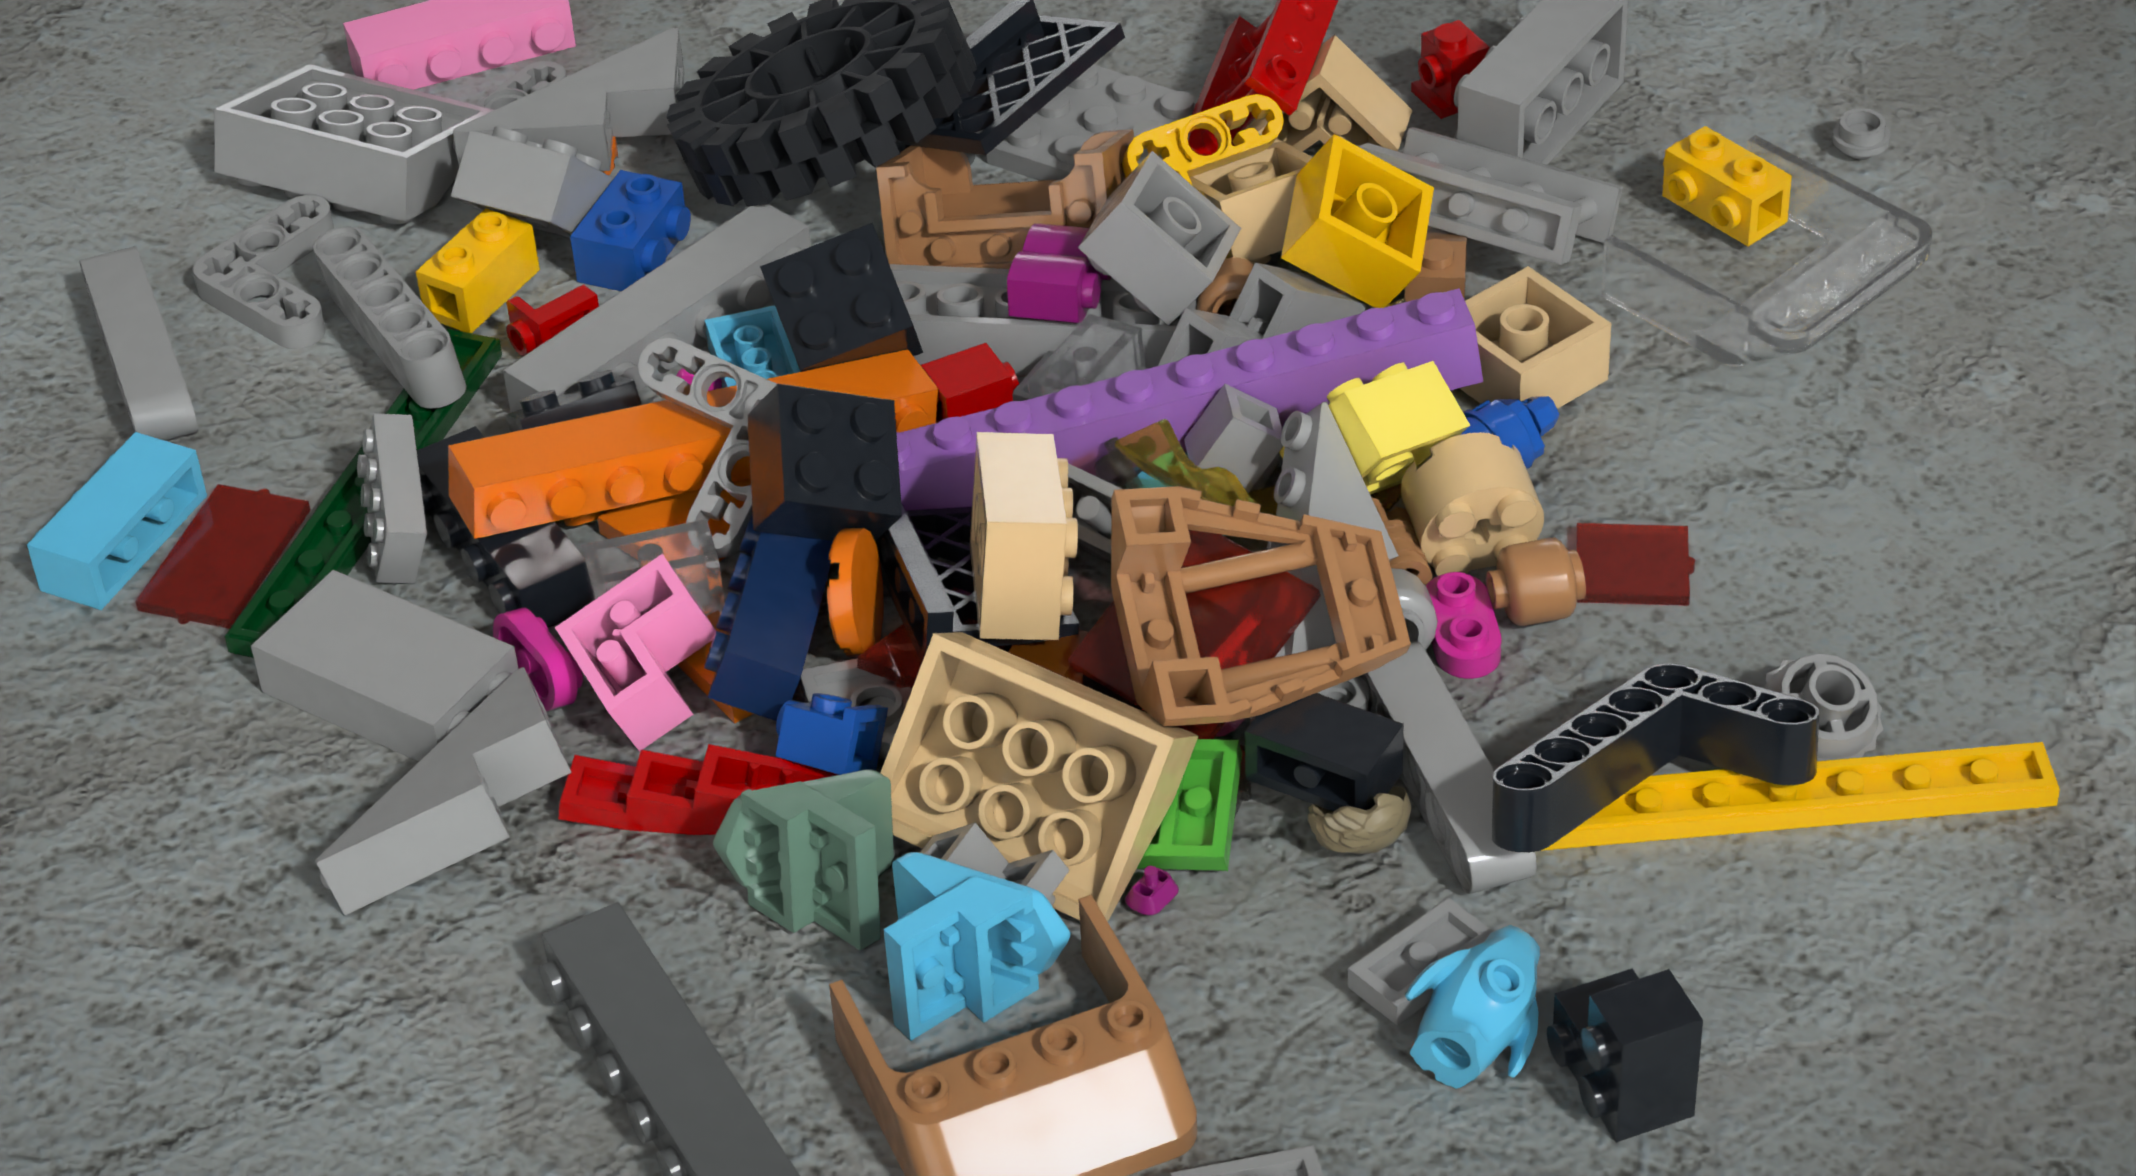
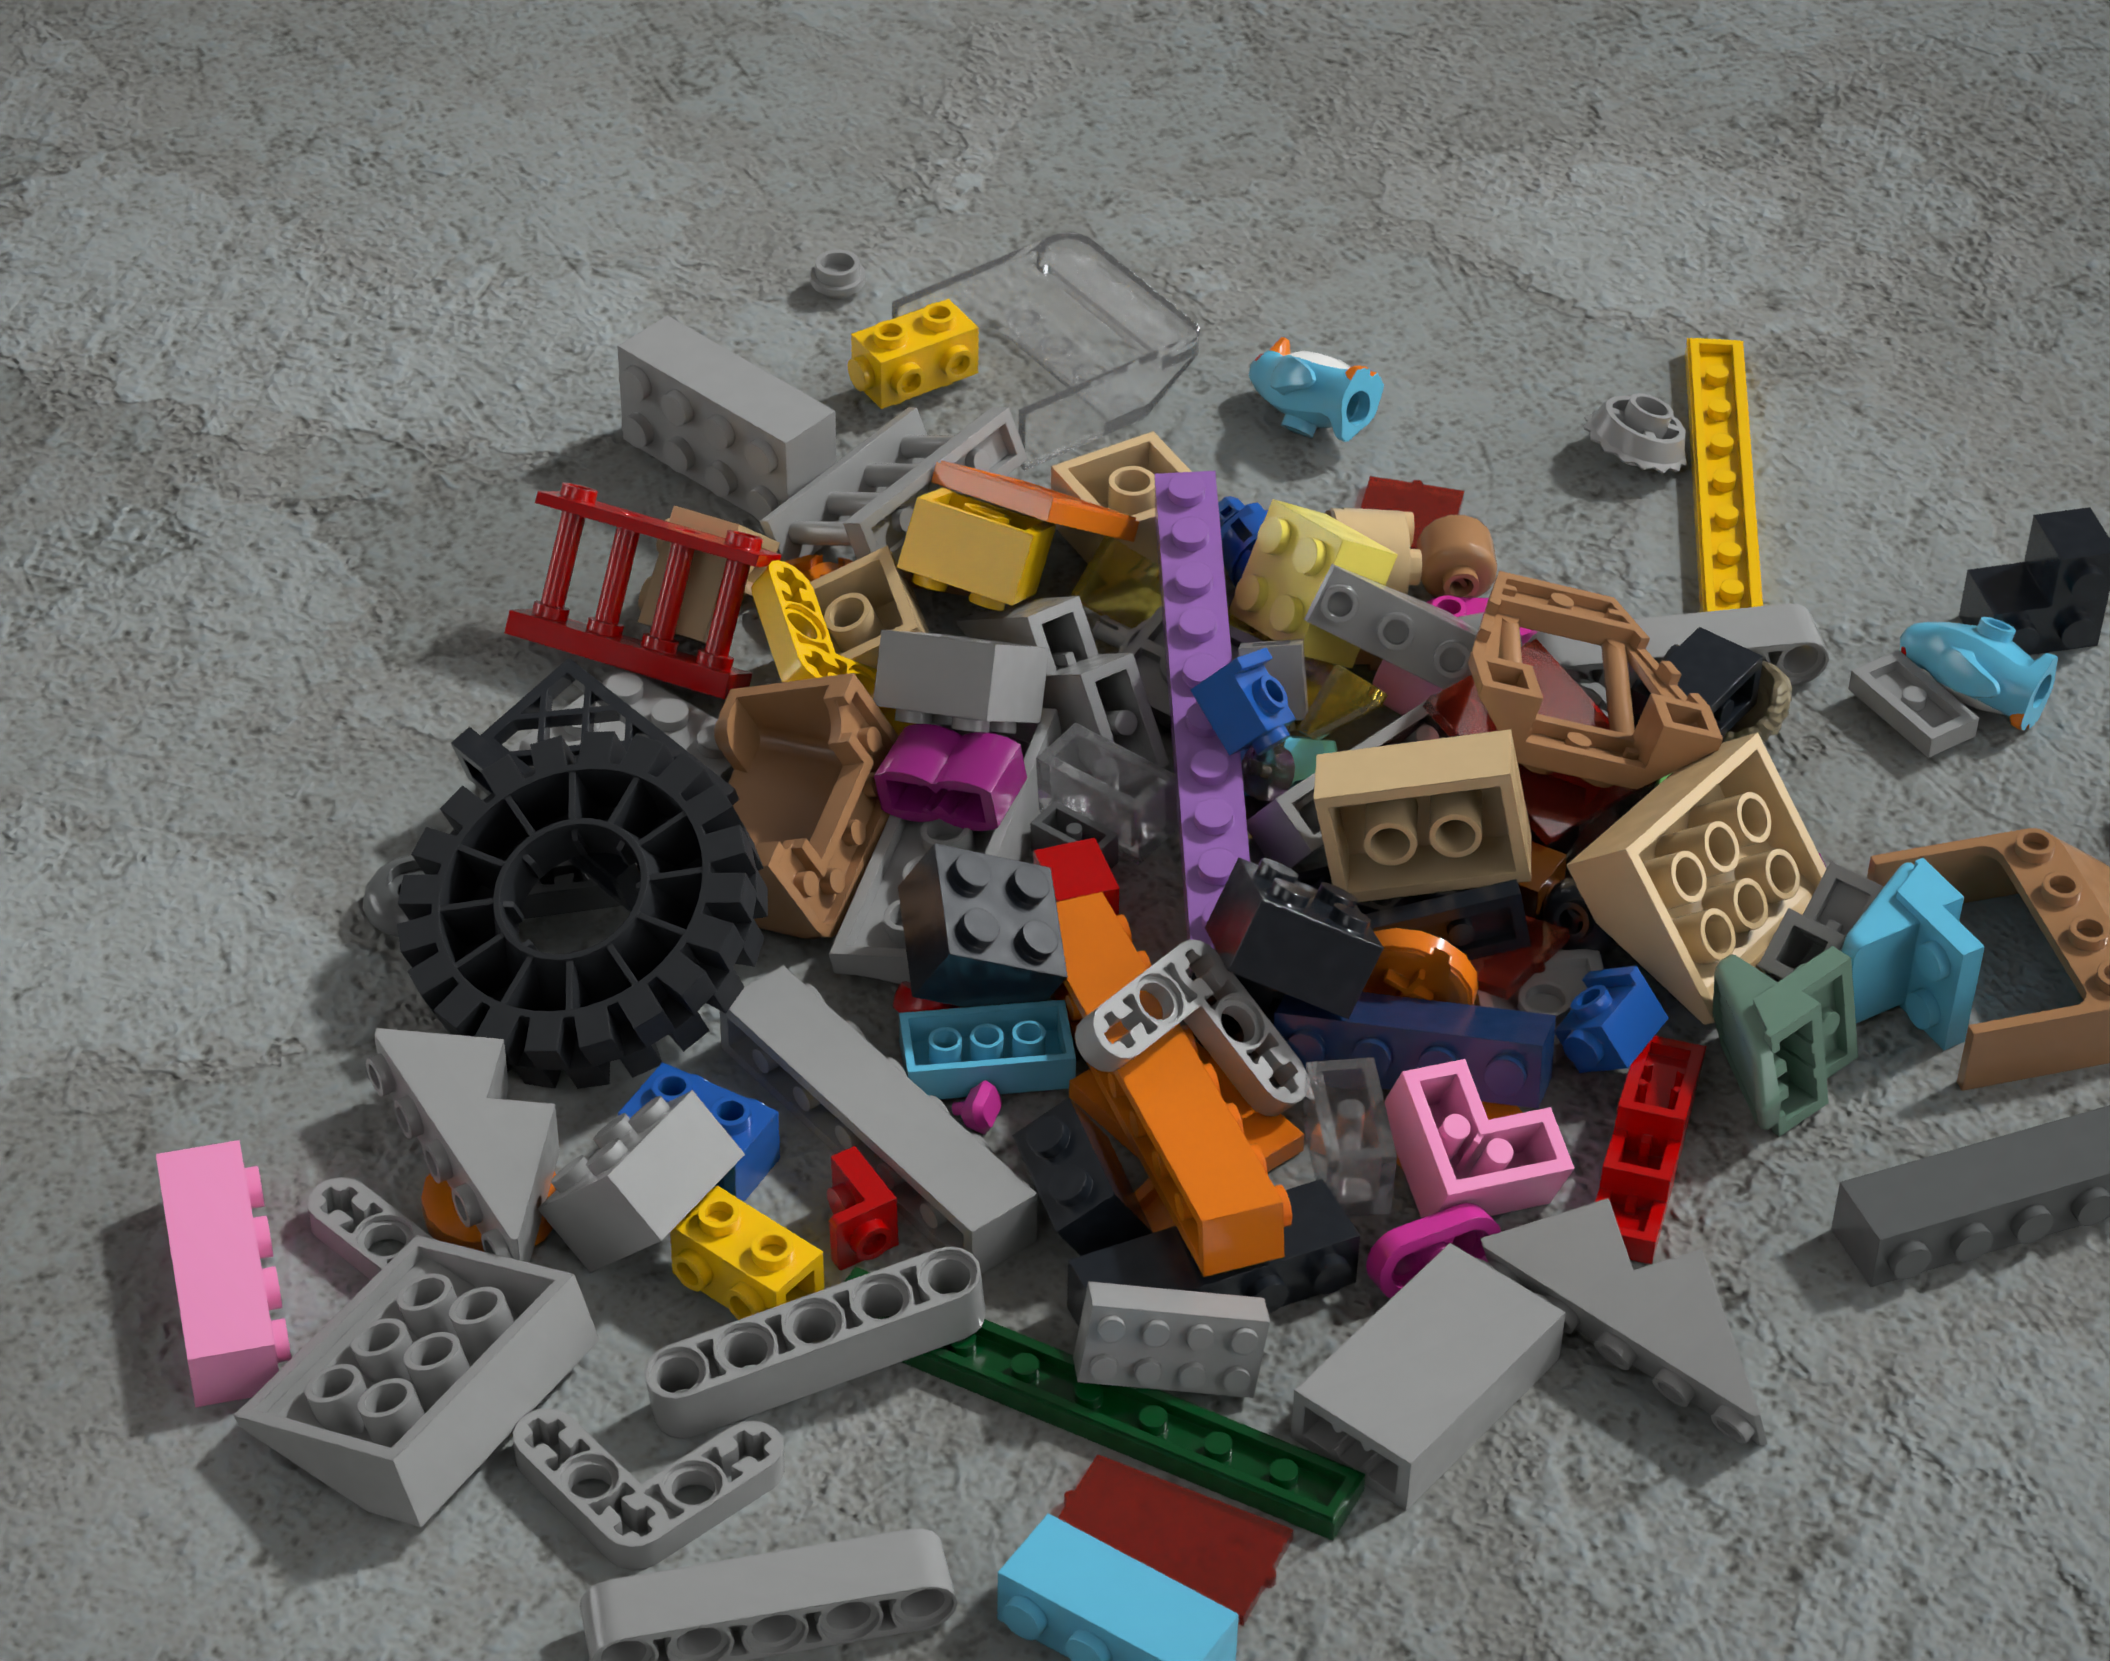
camera: 85 degrees left, 0 degrees up
red brick [1411,20,1490,119] -> none
black beam [1492,664,1820,853] -> none
none -> orange tile [931,460,1140,542]
none -> blue brick [1190,647,1296,756]
none -> medium azure animal [1249,337,1384,442]

